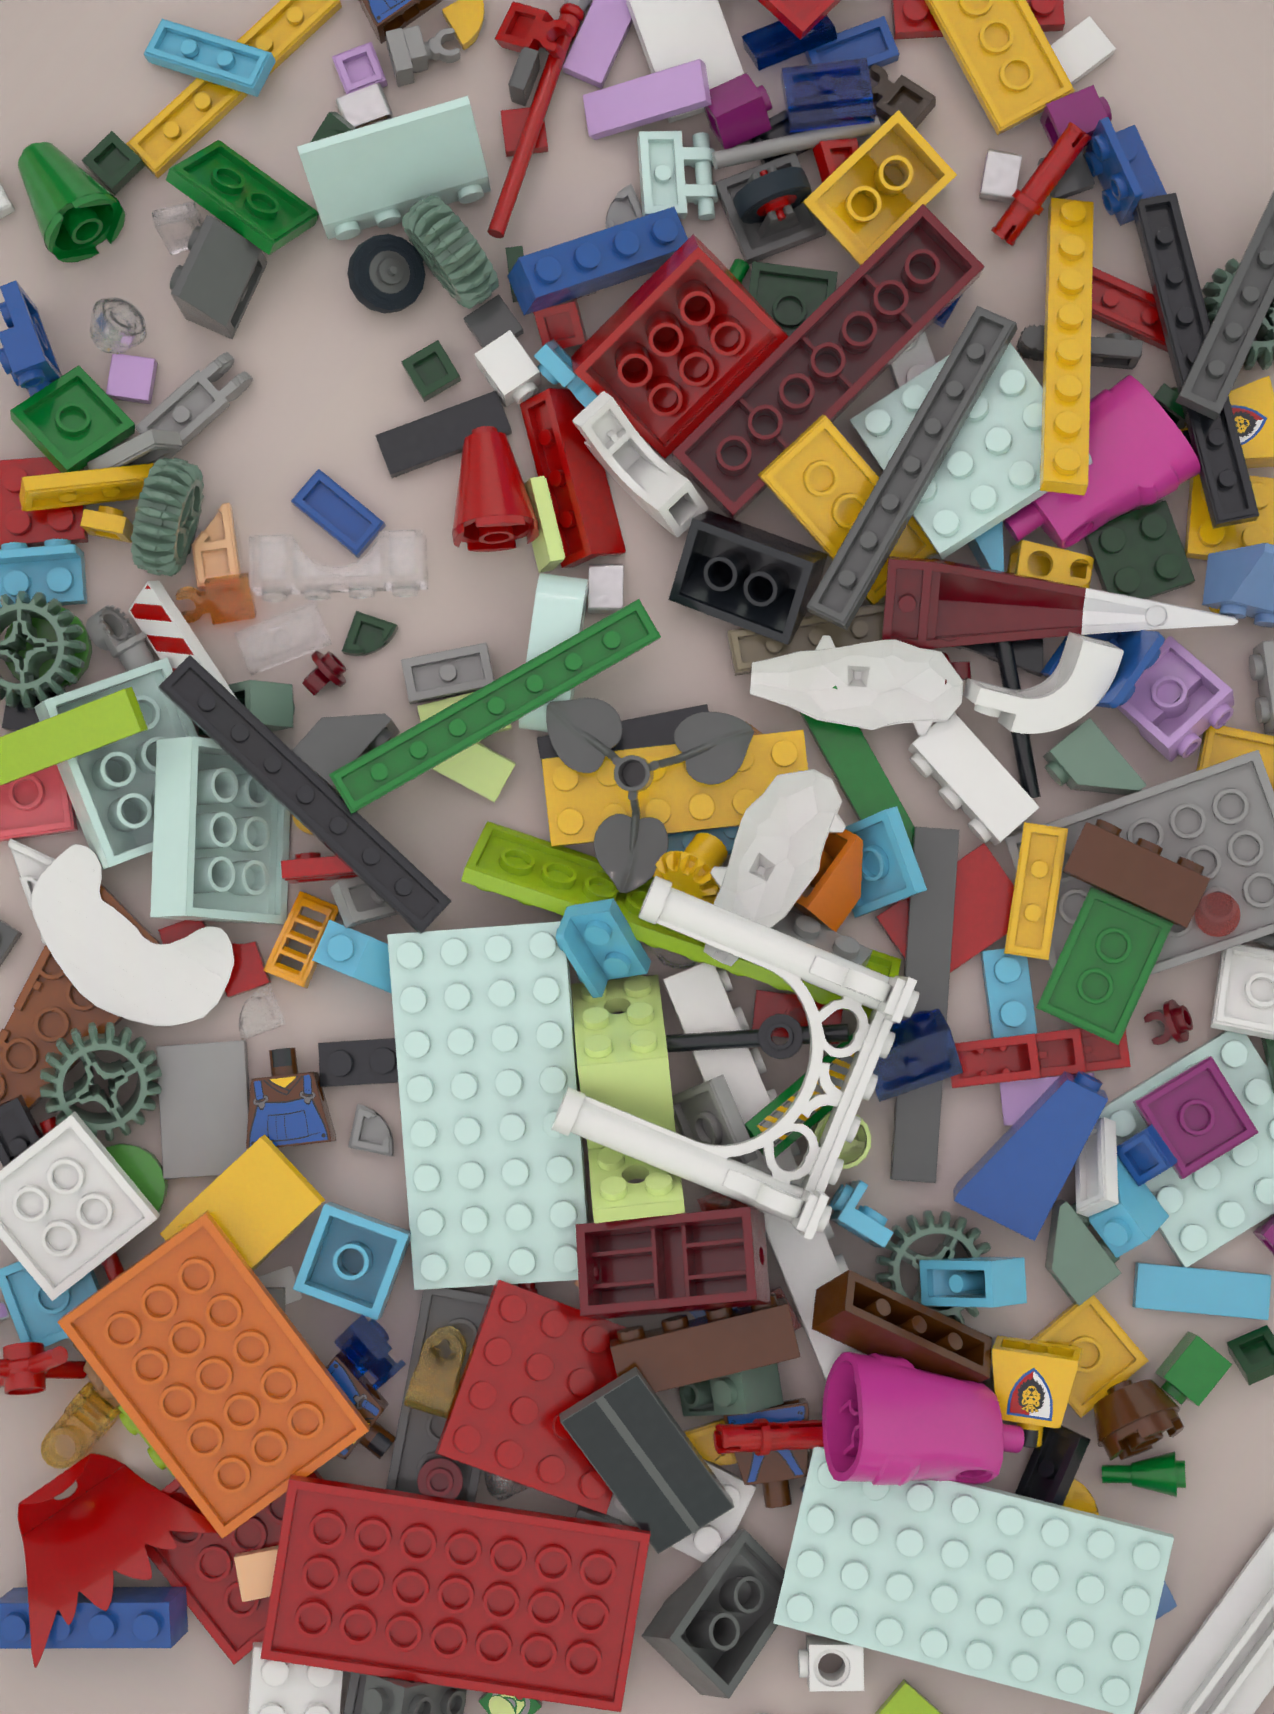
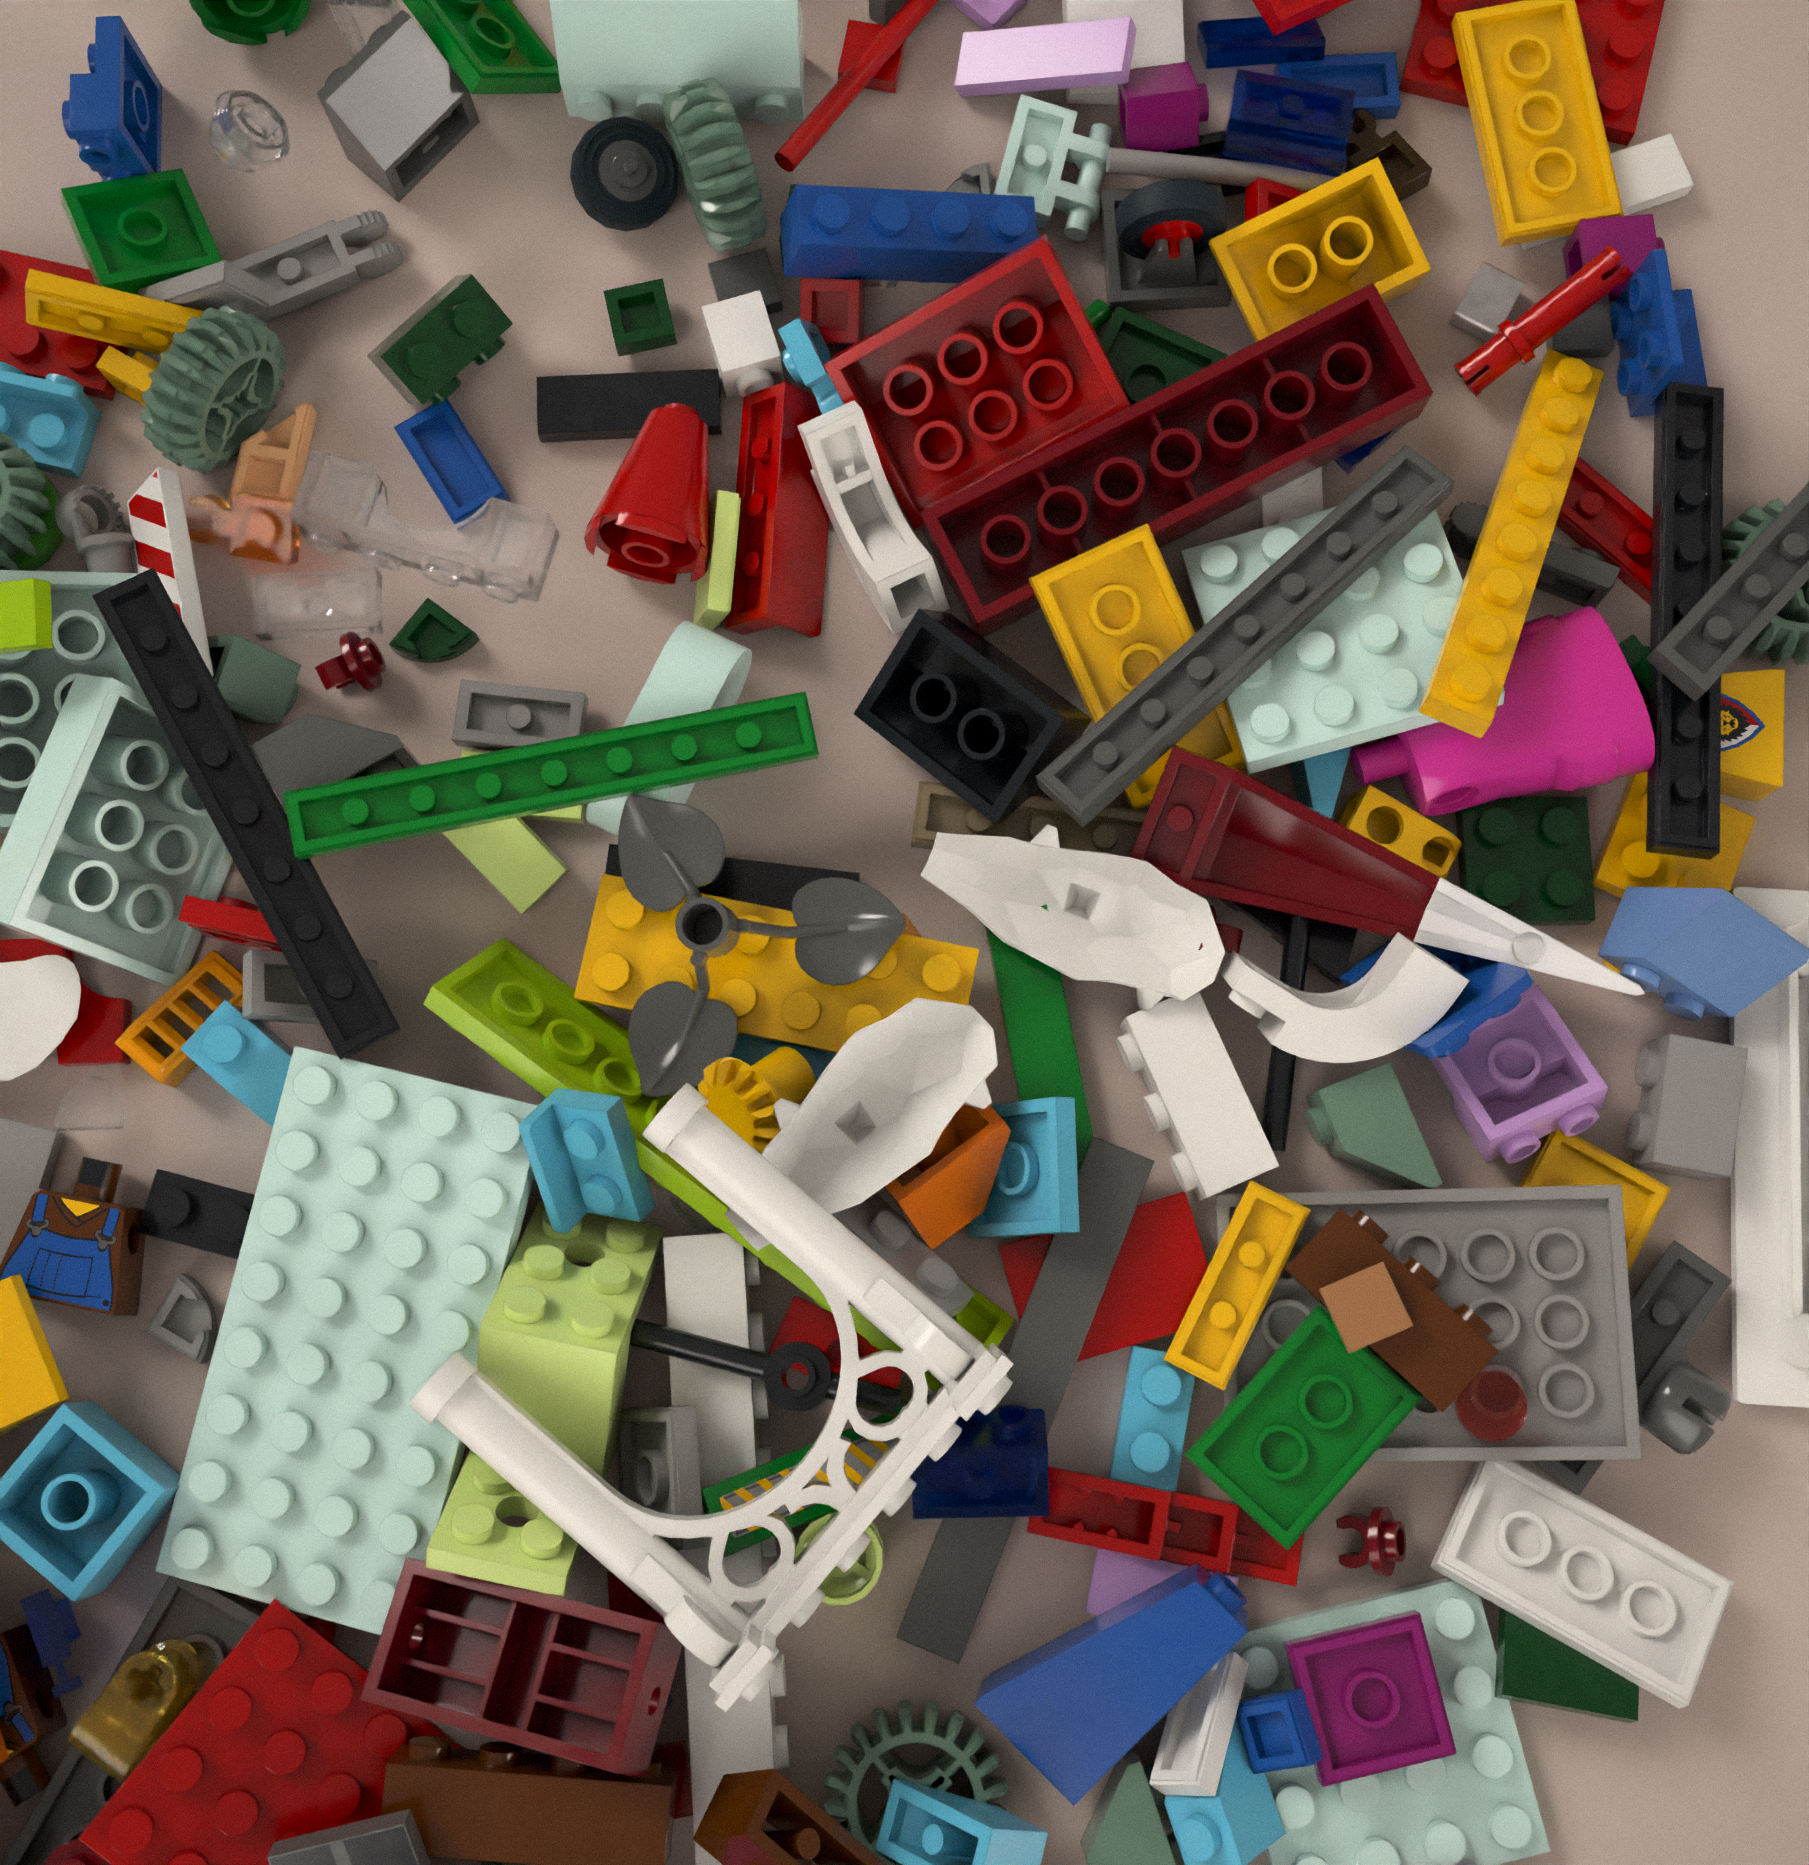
camera: 15 degrees right, 5 degrees down
lavender tile [106,353,158,404] -> none
flat silver piece [588,564,624,614] -> none
medium azure bracket [828,1180,894,1248] -> none
none -> dark green brick [367,274,513,406]
none -> medium nougat tile [1318,1261,1413,1354]

